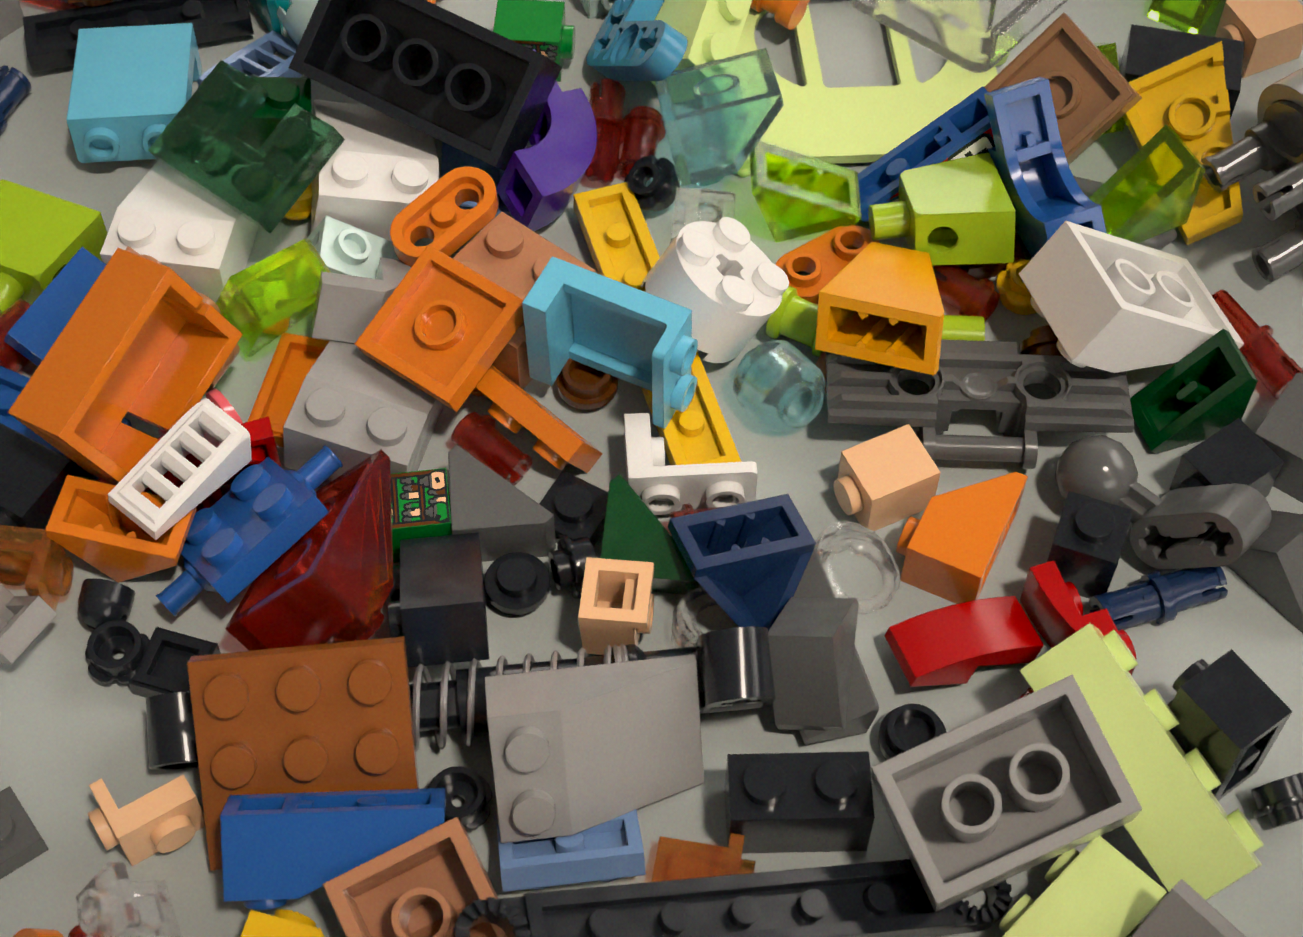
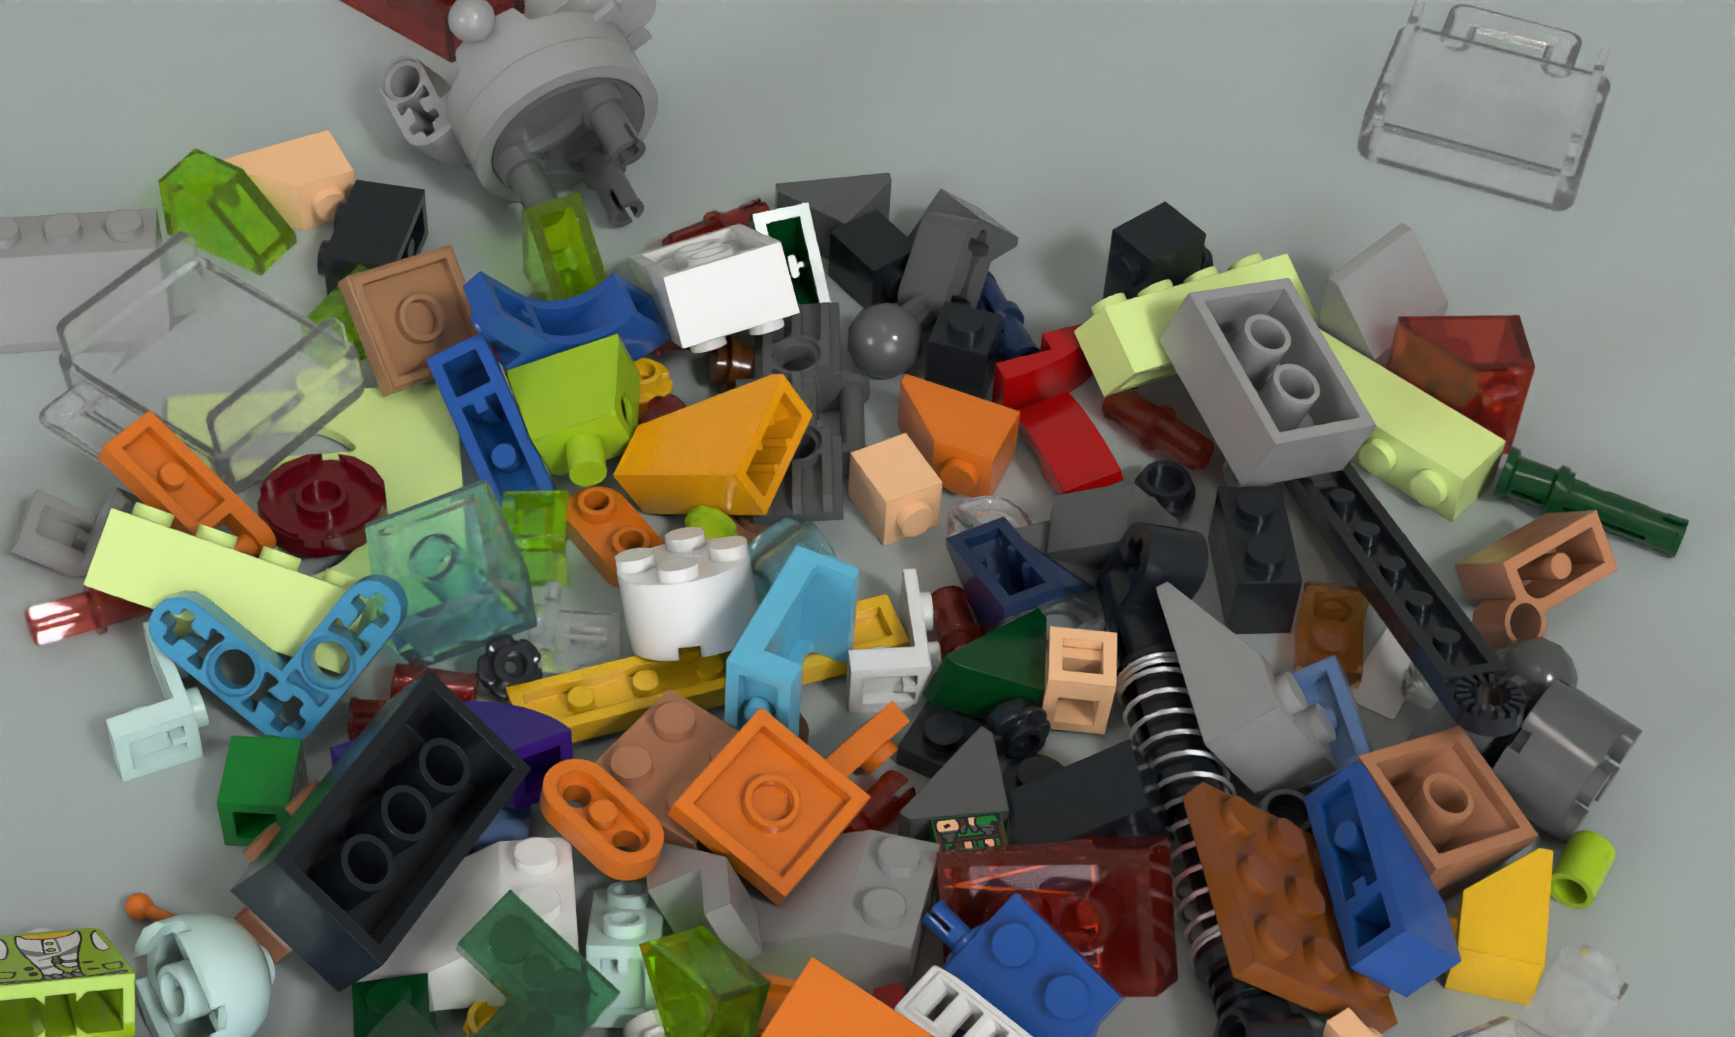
camera: 95 degrees left, 10 degrees down
yellow wing [1123,41,1243,245] -> none
none -> dark red tile [257,453,388,558]

